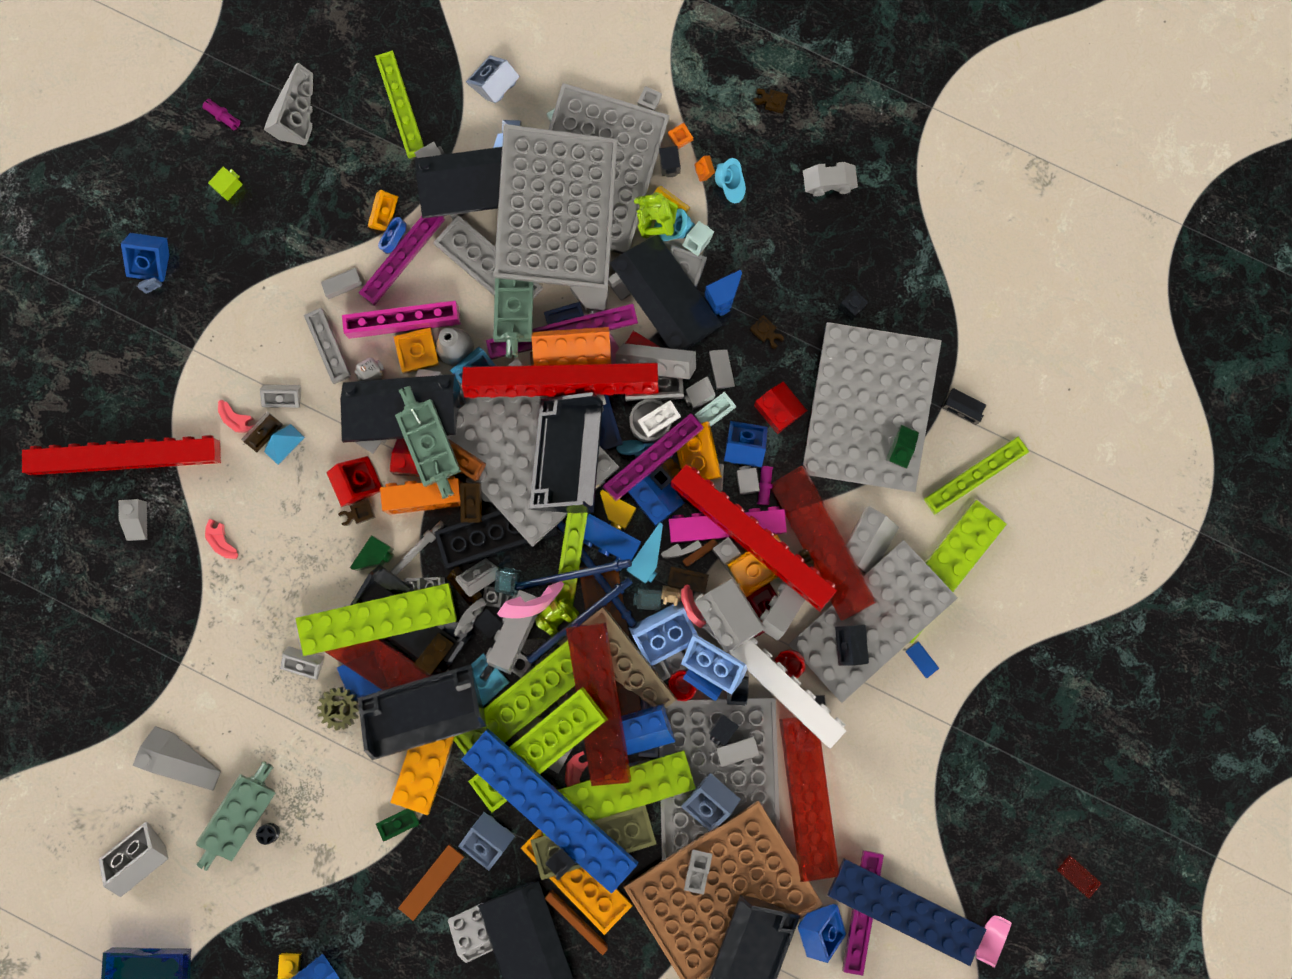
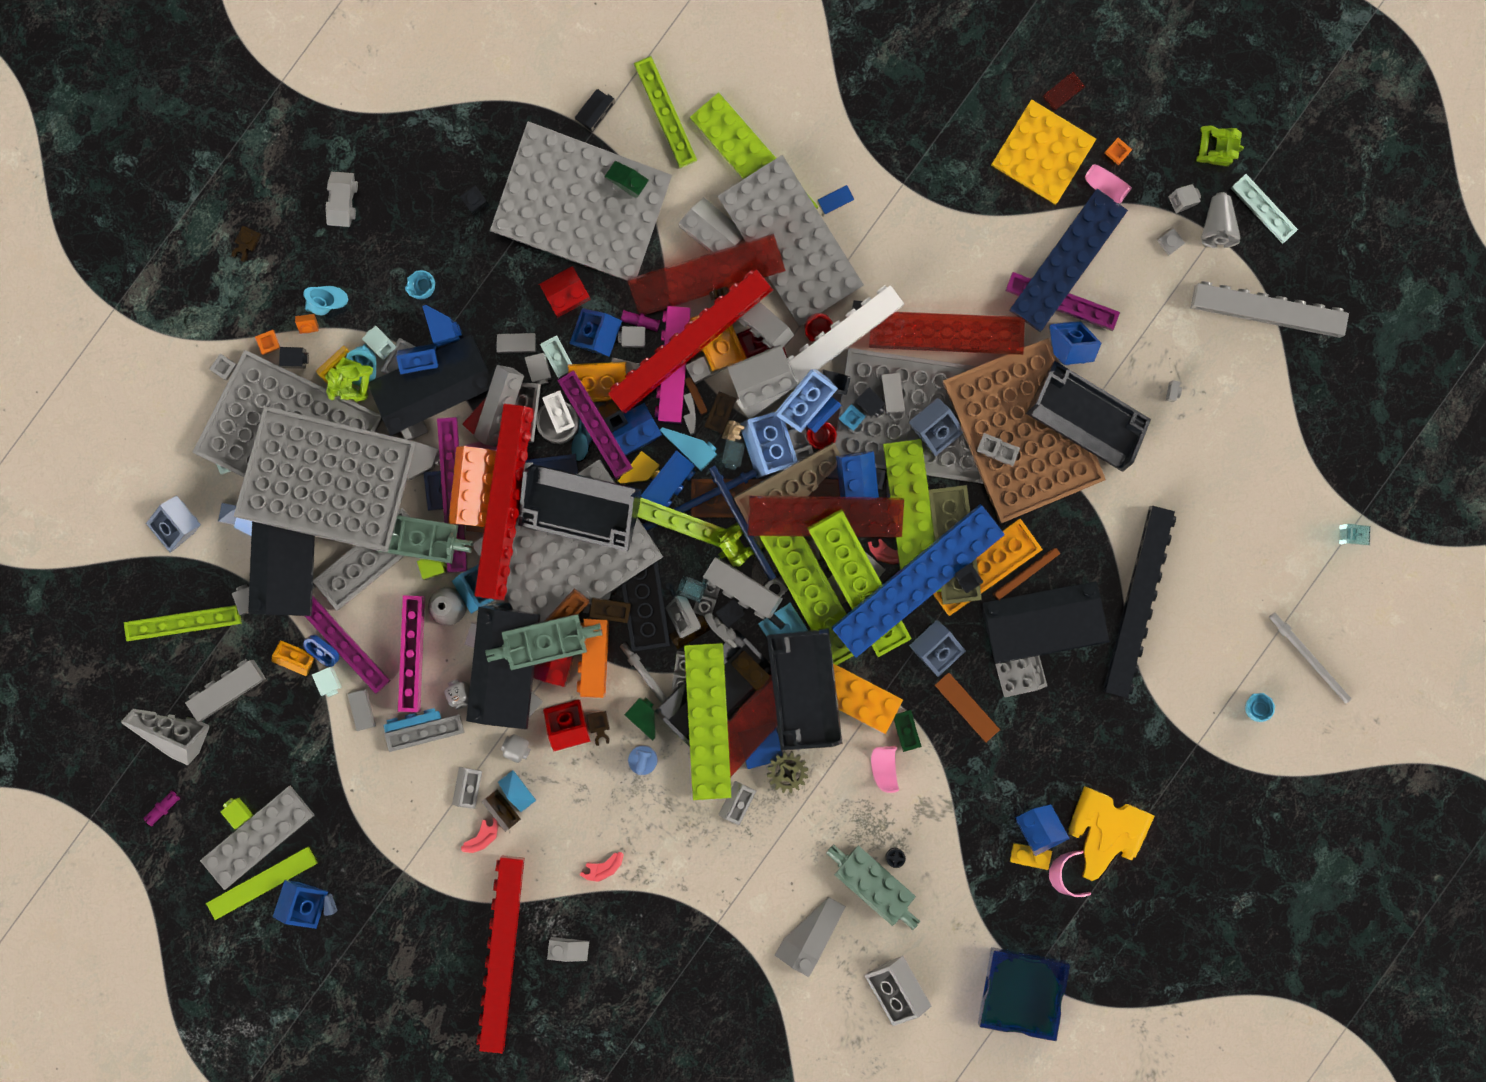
camera: 85 degrees left, 5 degrees up
light orange plate [393,327,440,374] -> none
bright pink slope [497,581,564,618] -> none
dark blue bar [514,559,632,591] -> none
coral piece [681,585,706,628] -> none
dark brown plate [750,315,784,349] -> none
black panel [835,624,869,666] -> none
none -> light grey brick [185,659,266,722]
none -> light grey plate [200,786,314,890]
none -> lime tile [206,847,318,920]
none -> light aqua brick [312,667,342,697]
none -> dark azure plate [383,708,441,733]
none -> blue panel [396,344,439,374]
none -> medium azure hair [405,270,435,299]
none -> lime brick [417,559,447,580]
none -> light grey head [501,734,531,763]
none -> medium blue piece [628,745,658,775]
none -> dark azure plate [839,404,866,431]
none -> bright pink piece [871,746,899,793]
none -> yellow plate [991,99,1096,205]
none -> orange plate [1105,138,1132,165]

